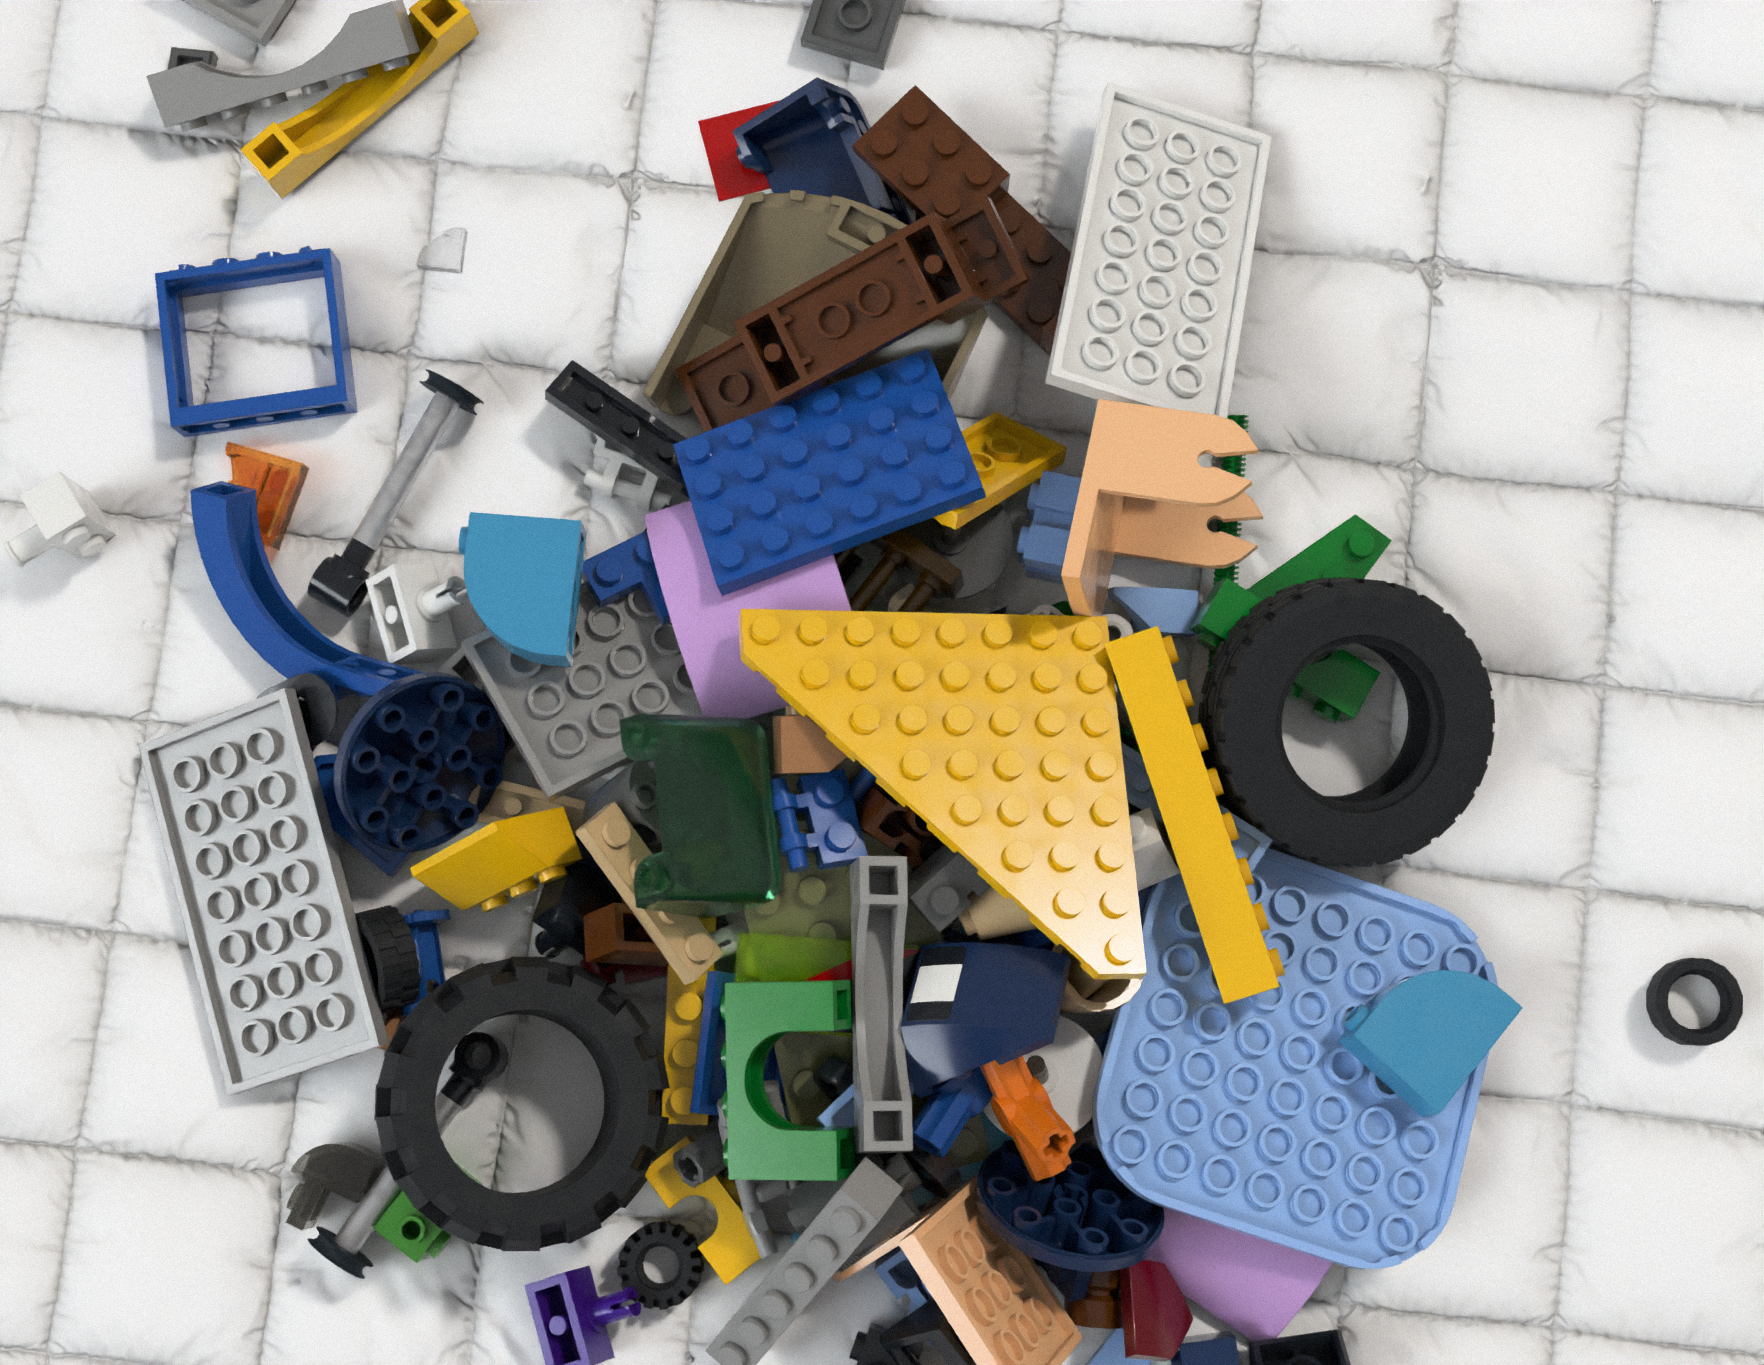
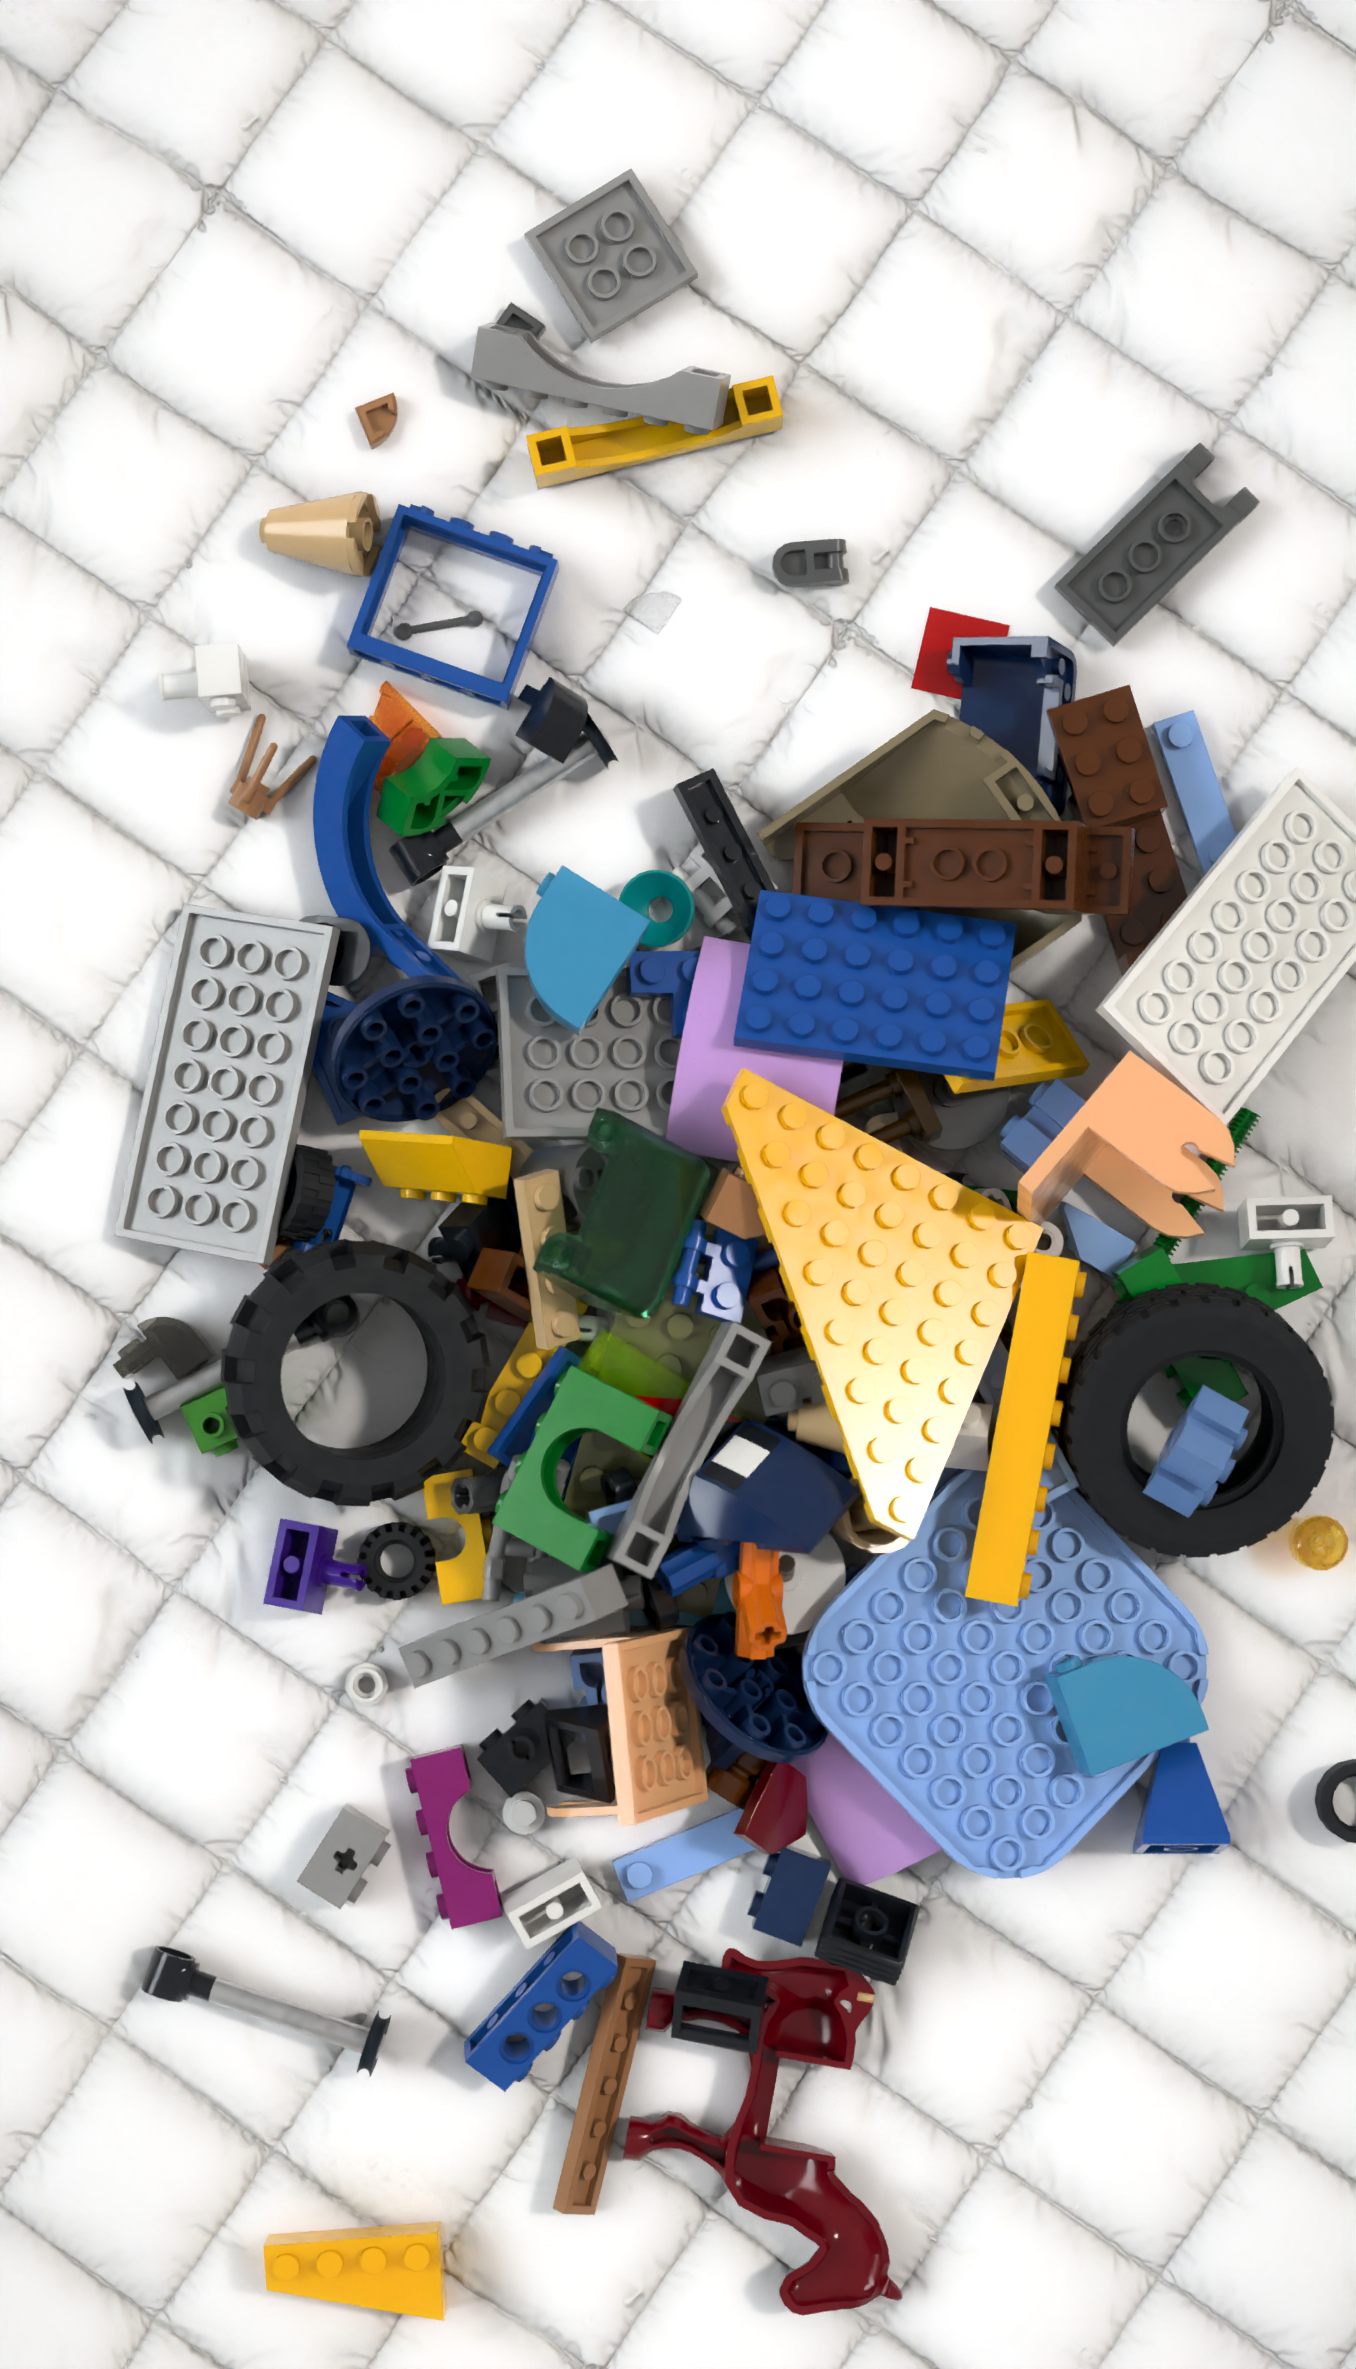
camera: 25 degrees right, 5 degrees up
none -> medium nougat plant [228,714,317,820]
none -> tan cone [259,491,381,577]
none -> medium nougat tile [355,392,398,450]
none -> green brick [376,738,491,837]
none -> dark grey hinge [396,610,483,640]
none -> black brick [515,677,588,764]
none -> teal piece [619,870,695,948]
none -> dark grey plate [772,539,849,587]
none -> blue slope [1133,1738,1231,1854]
none -> medium blue brick [1143,1385,1250,1518]
none -> light blue plate [1152,710,1236,877]
none -> white brick [1237,1195,1335,1289]
none -> clear yellow head [1289,1515,1348,1571]

